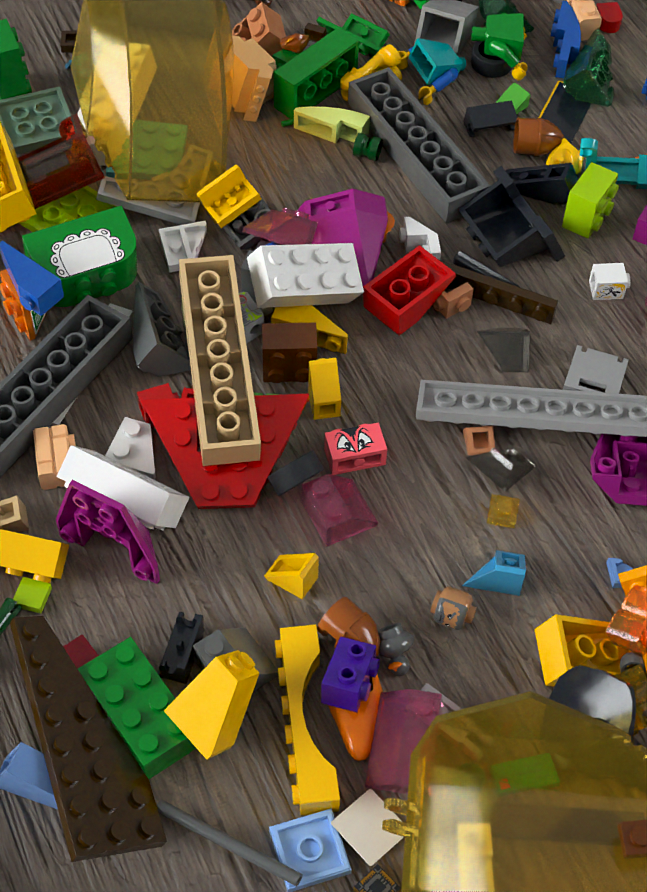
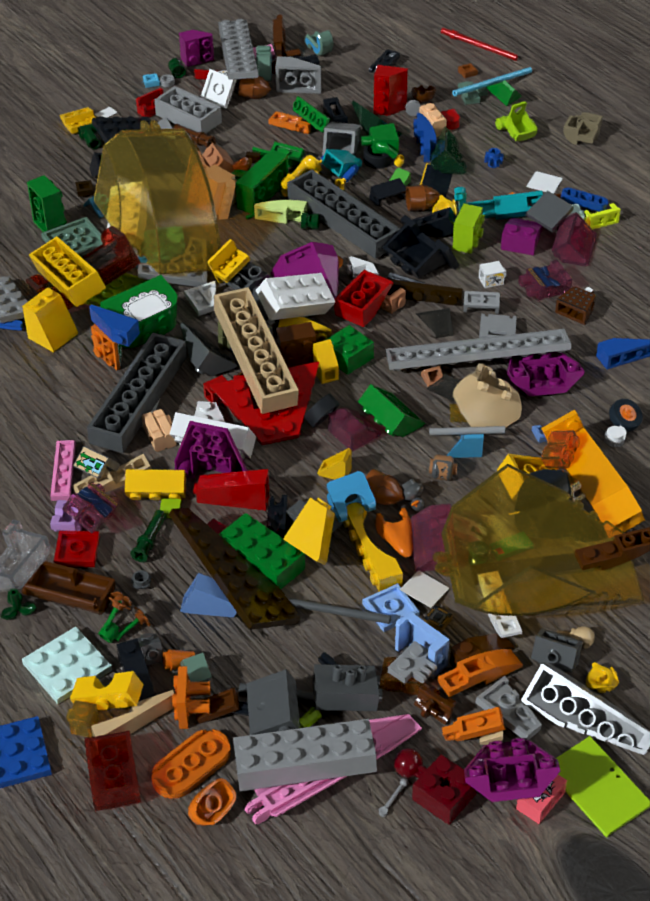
camera: 10 degrees left, 10 degrees down
clear pink slope [242,207,318,245] -> none
dark purple brick [321,636,380,713] -> none
coral brick [324,422,387,475] -> none
none -> red slope [193,469,270,511]
none -> green brick [324,325,374,375]
none -> dark azure piece [327,471,376,522]
none -> green slope [358,384,425,437]
none -> light grey bar [429,426,506,436]
none -> tan animal [453,363,522,427]
none -> light grey hinge [463,291,500,314]

